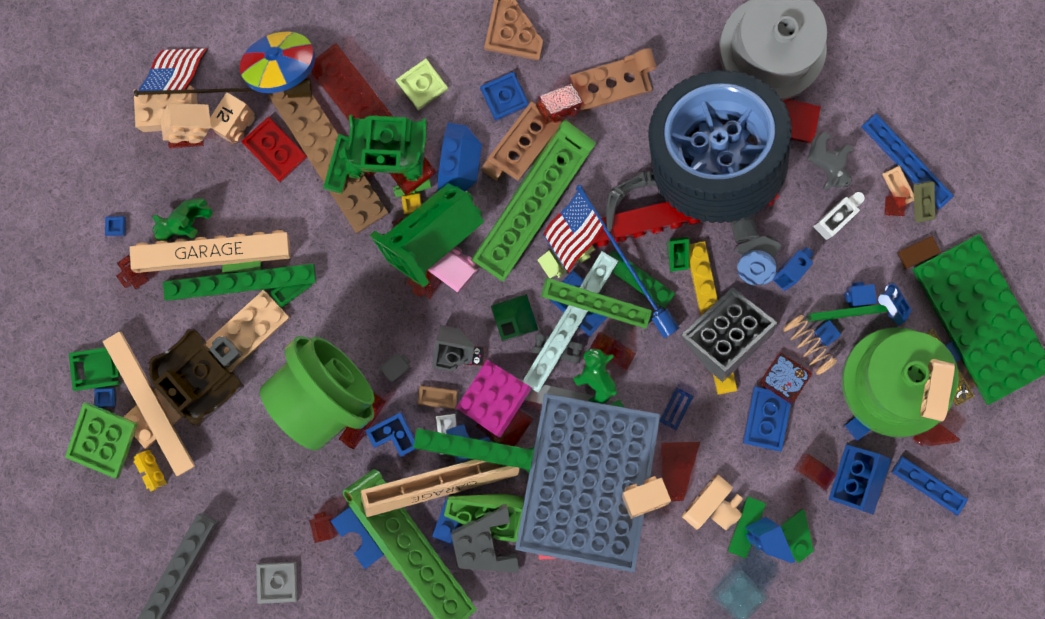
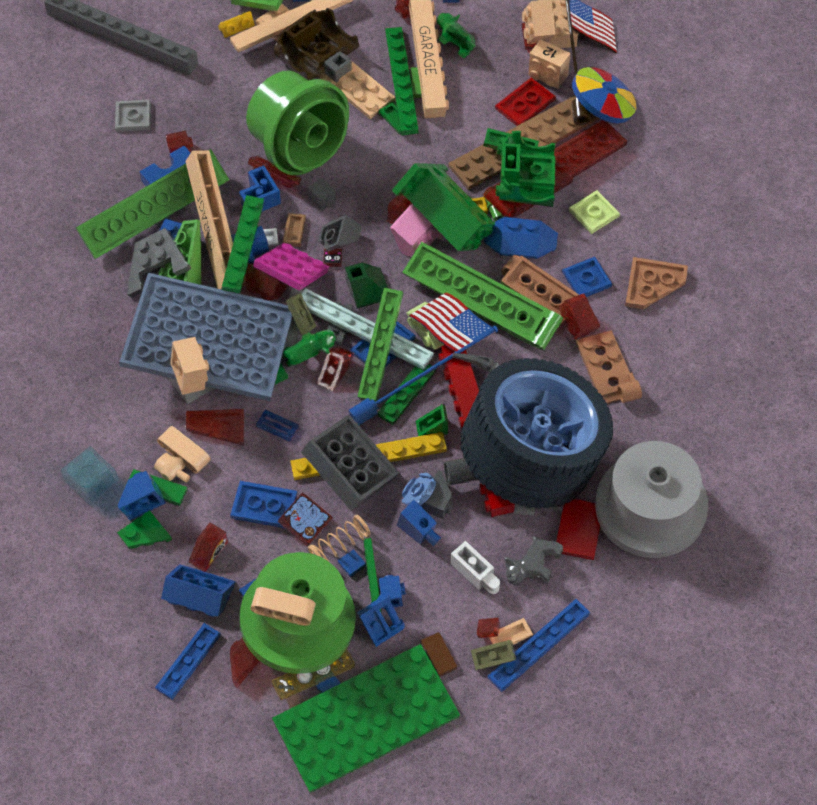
camera: 90 degrees right, 25 degrees down
none -> olive plate [286,293,317,335]

